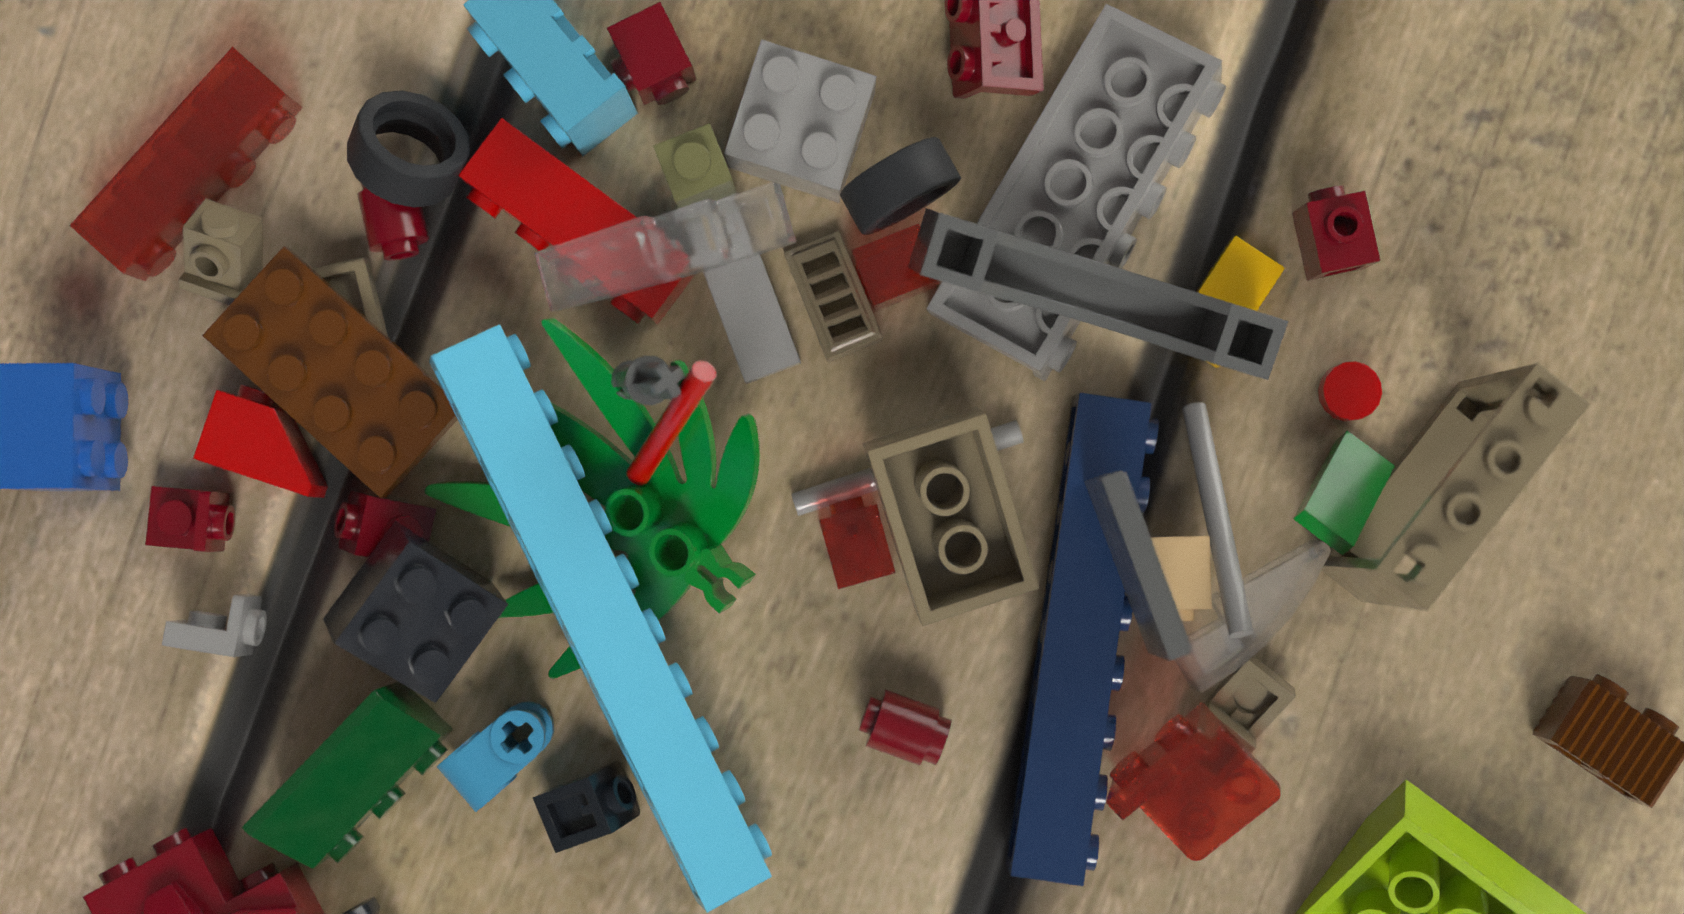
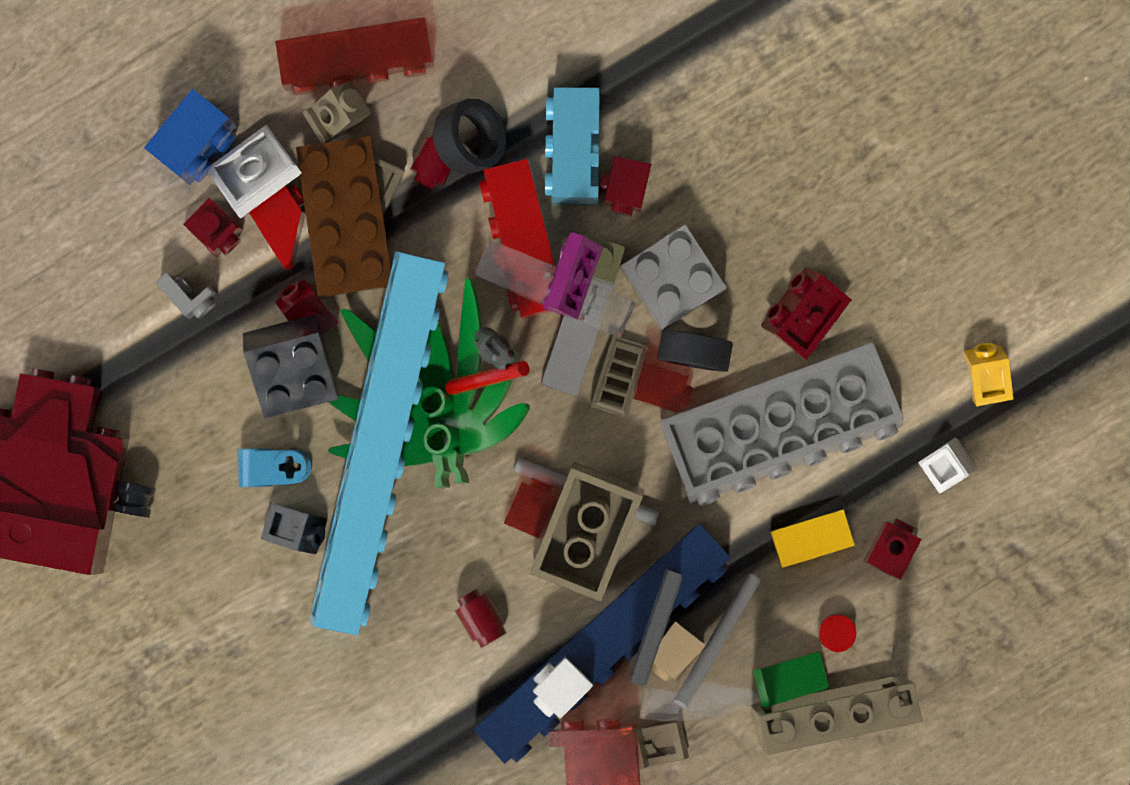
camera: 50 degrees right, 0 degrees up
dark green slope [241,681,453,869] -> none
dark grey arch [908,208,1289,380] -> none
none -> white tile [208,125,302,219]
none -> white brick [533,656,593,719]
none -> magenta bracket [543,232,603,320]
none -> white slope [918,438,976,494]

